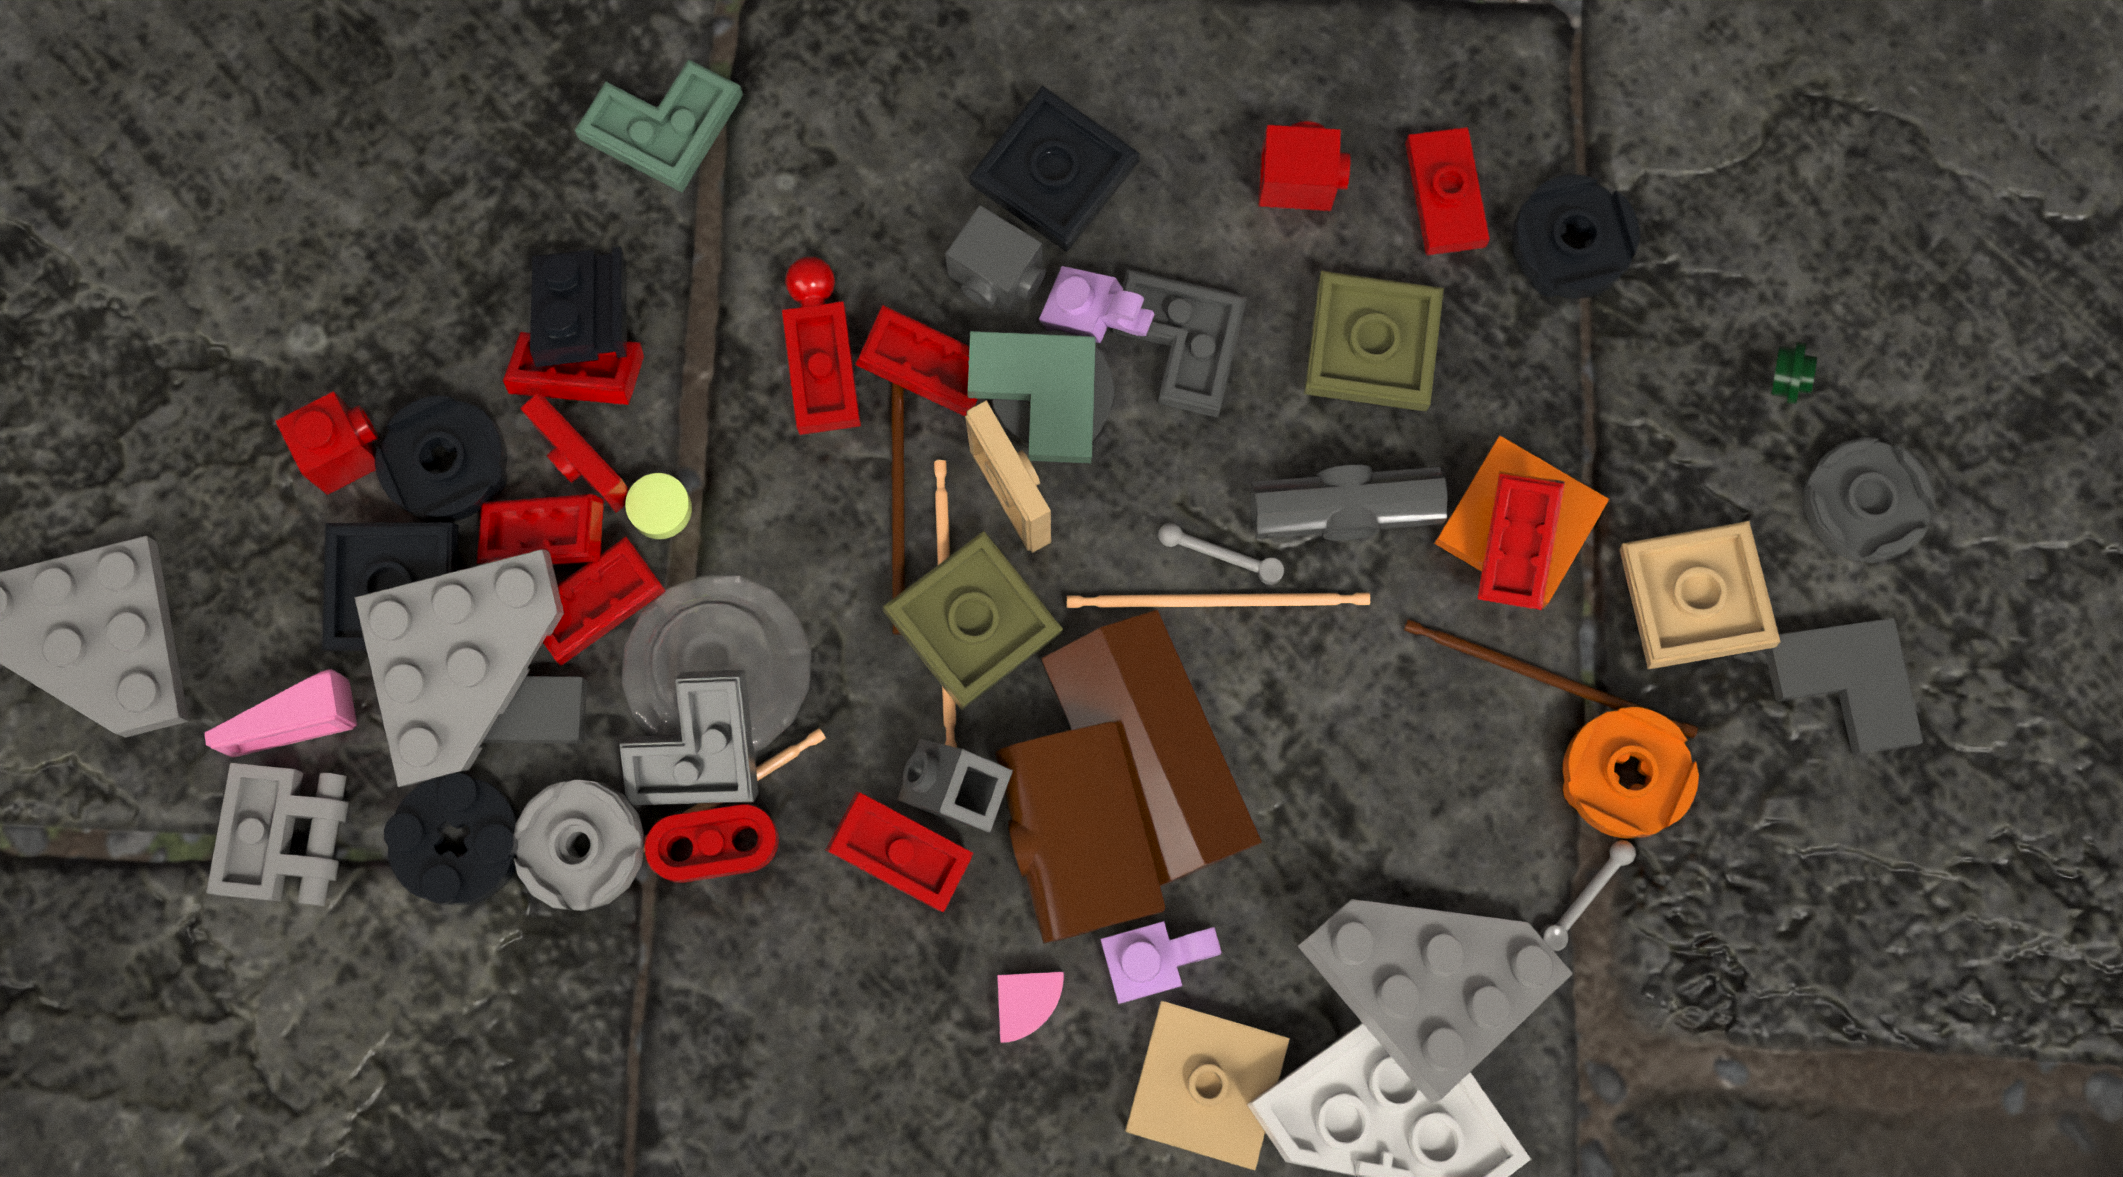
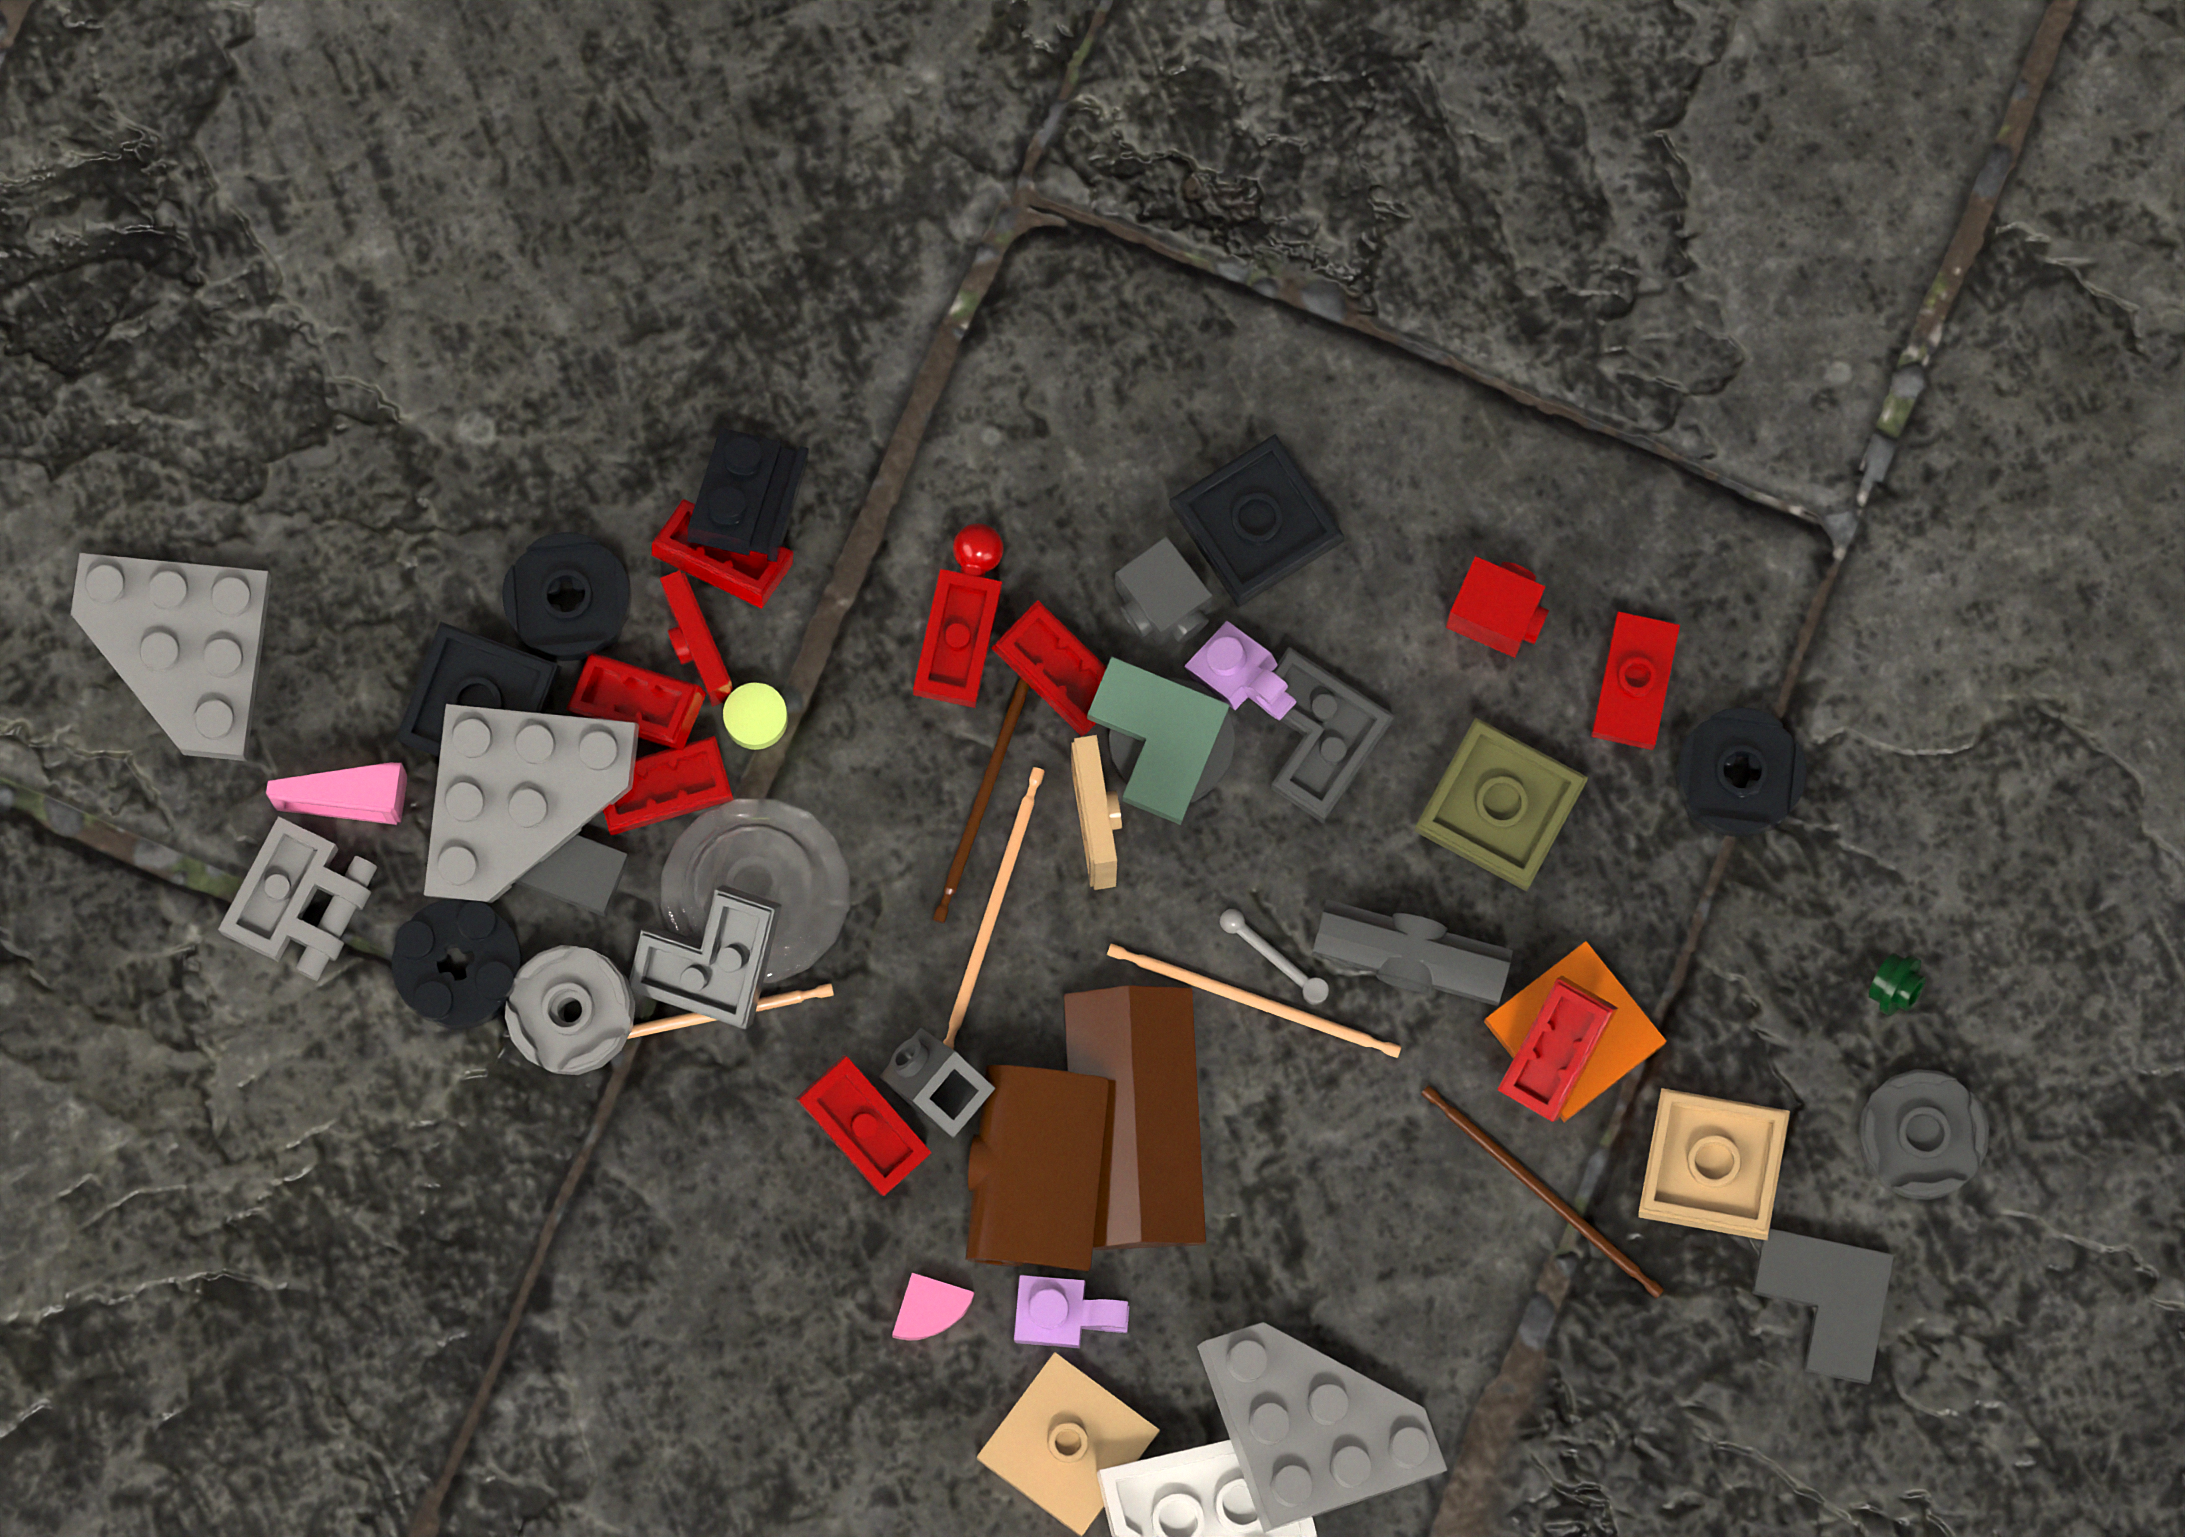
camera: 20 degrees right, 0 degrees up
red brick [275,391,378,495] -> none
sand green tile [575,59,743,193] -> none
red plate [645,805,779,883] -> none
olive plate [883,531,1063,710] -> none
light grey hinge [1539,840,1636,951] -> none
orange plate [1563,707,1699,839] -> none

